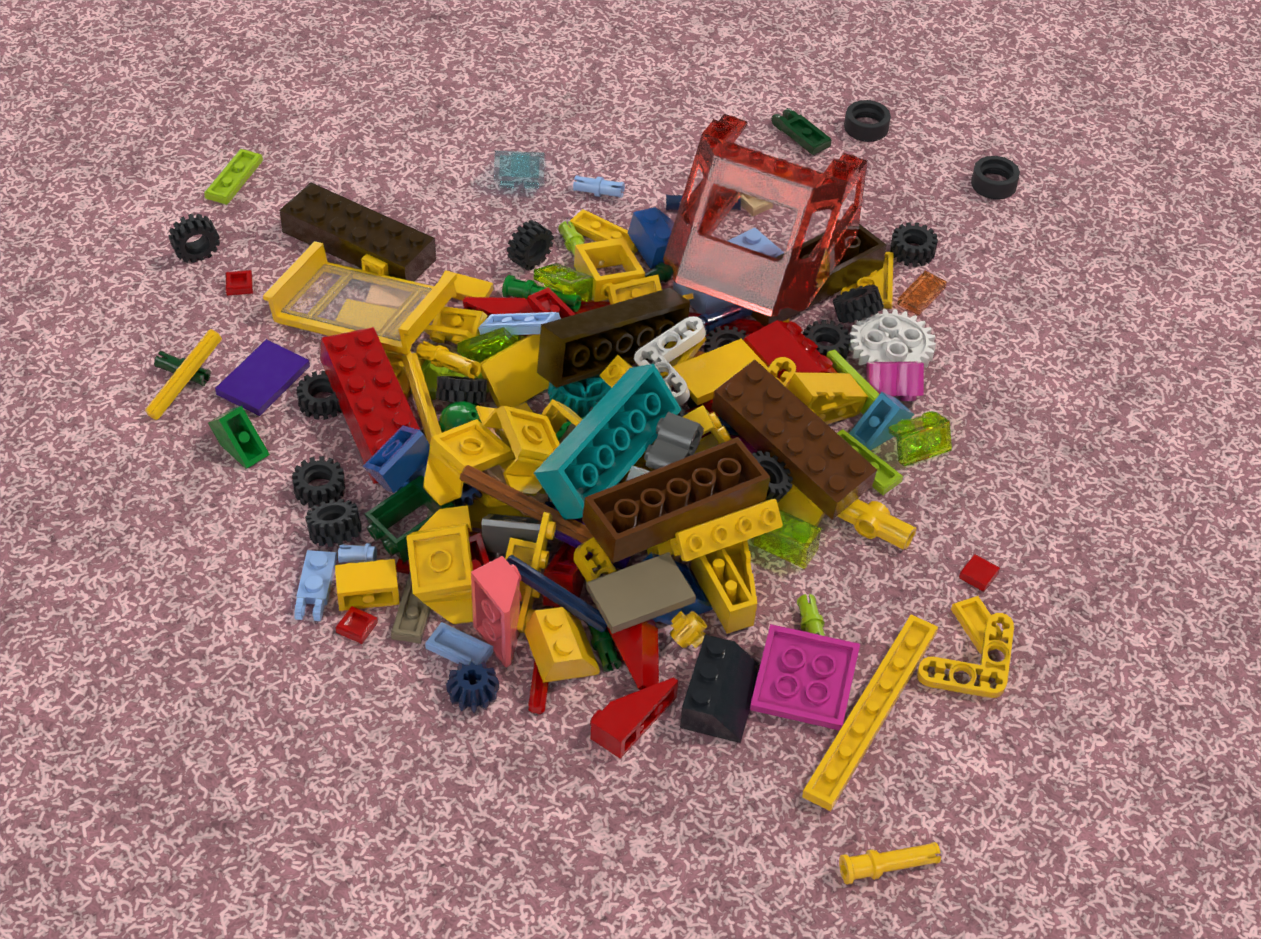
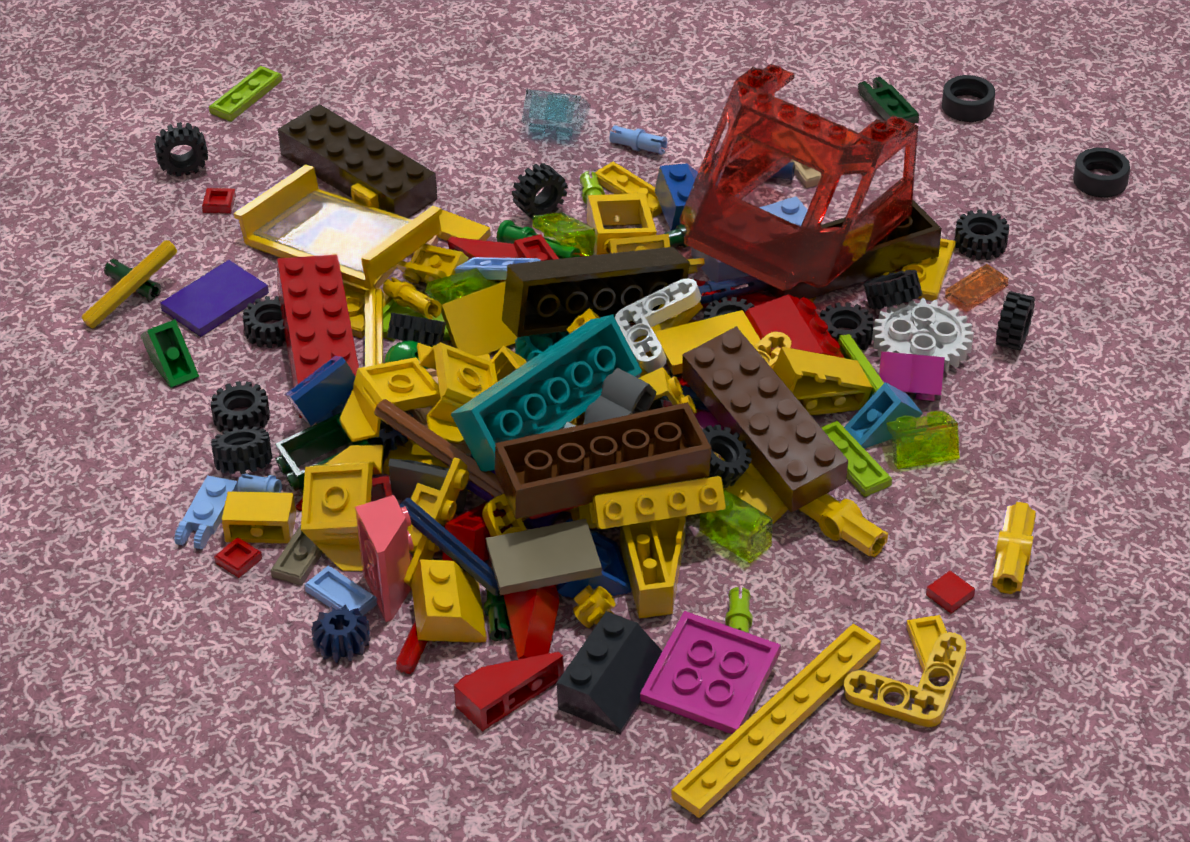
camera: 15 degrees right, 5 degrees down
none -> yellow piece [992,502,1036,594]
none -> black tyre [995,291,1035,351]

